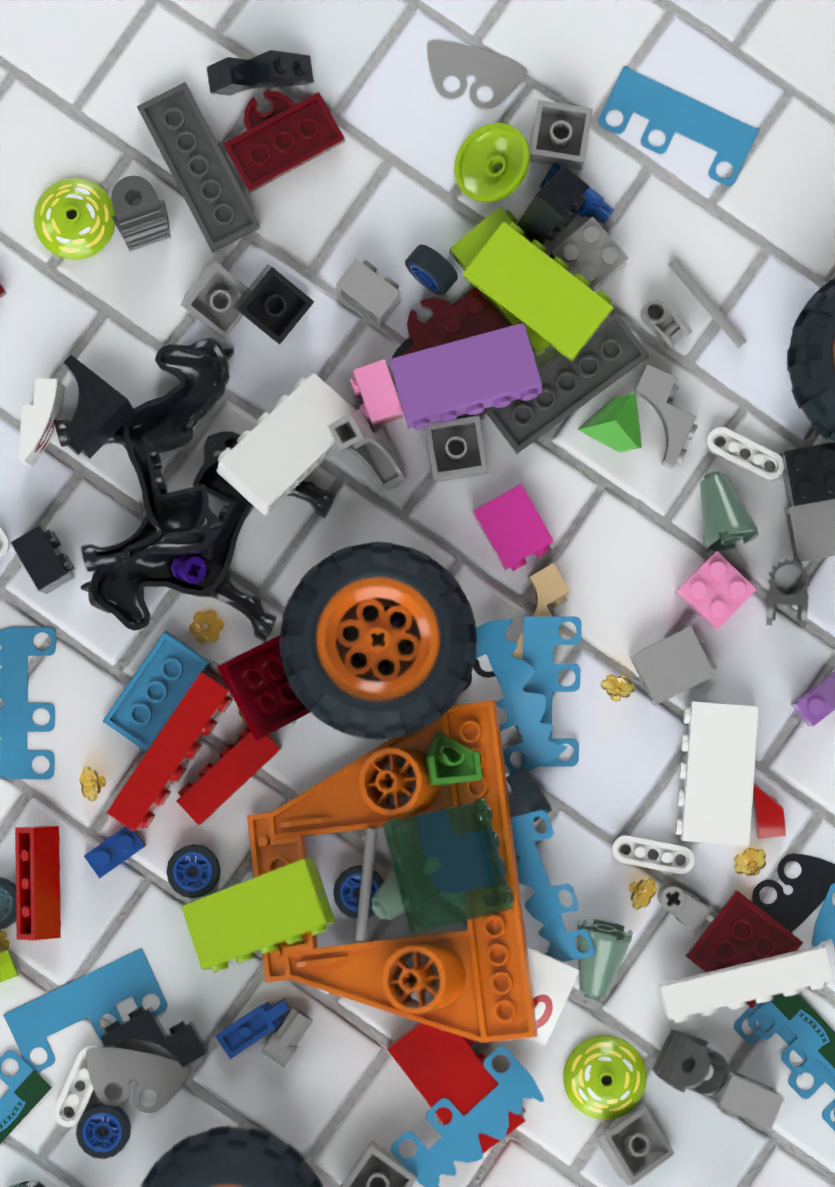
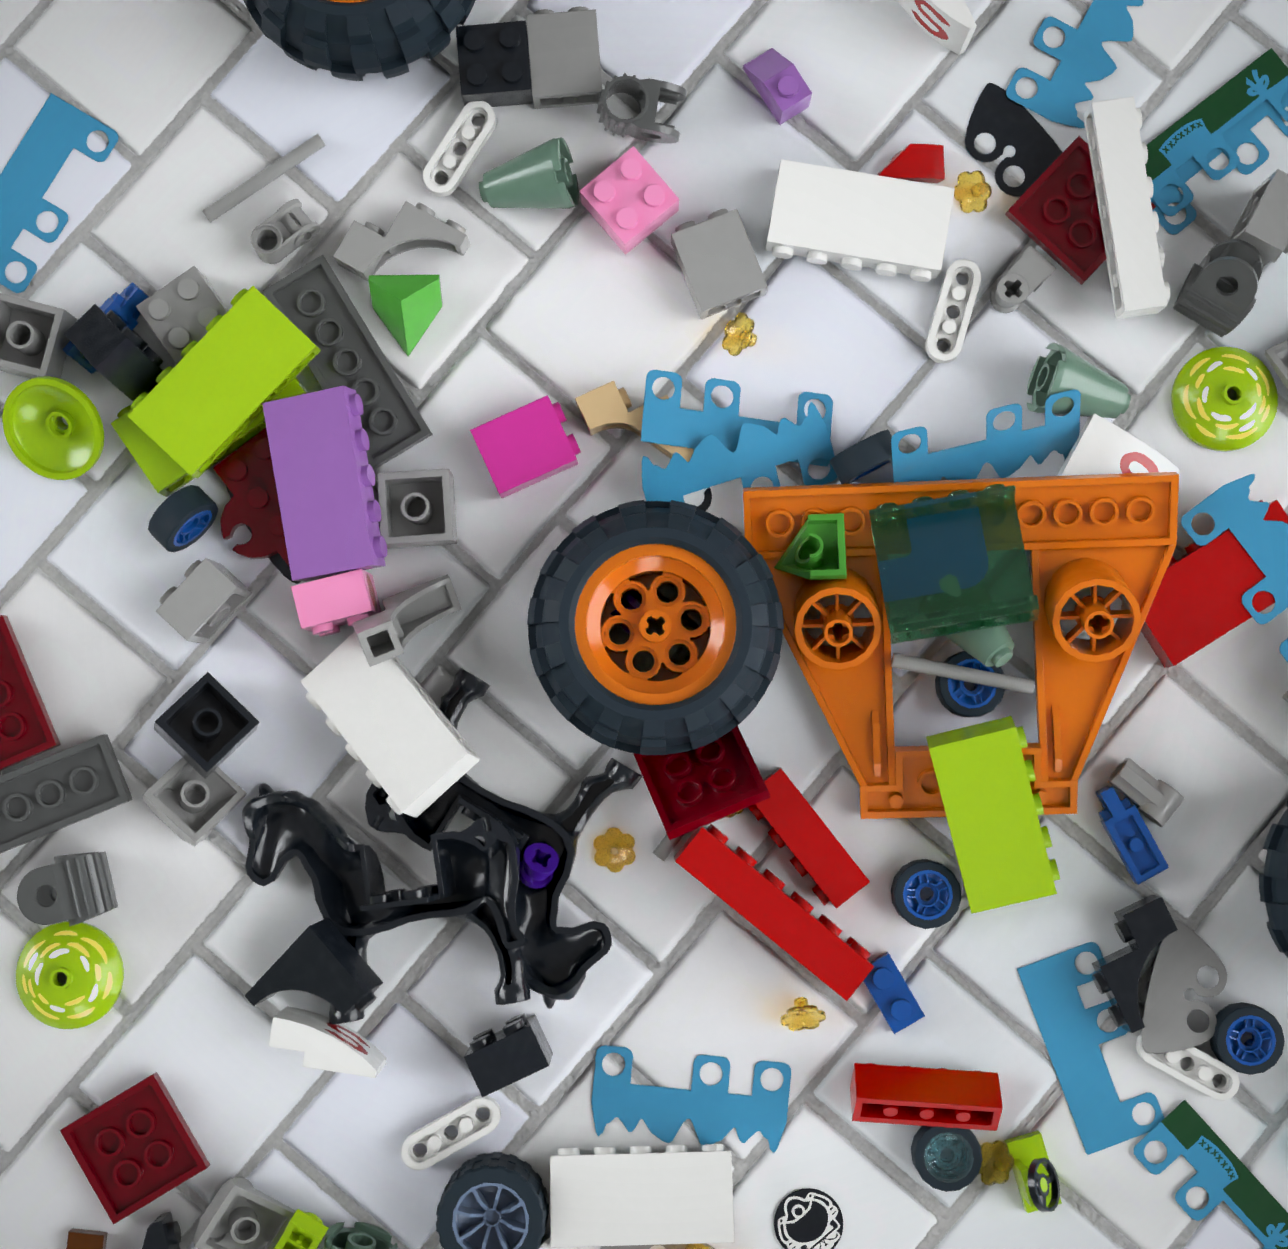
camera: 80 degrees left, 0 degrees up
dark azure tile [102,630,211,752] -> none
clear yellow plant [629,877,657,910] -> none

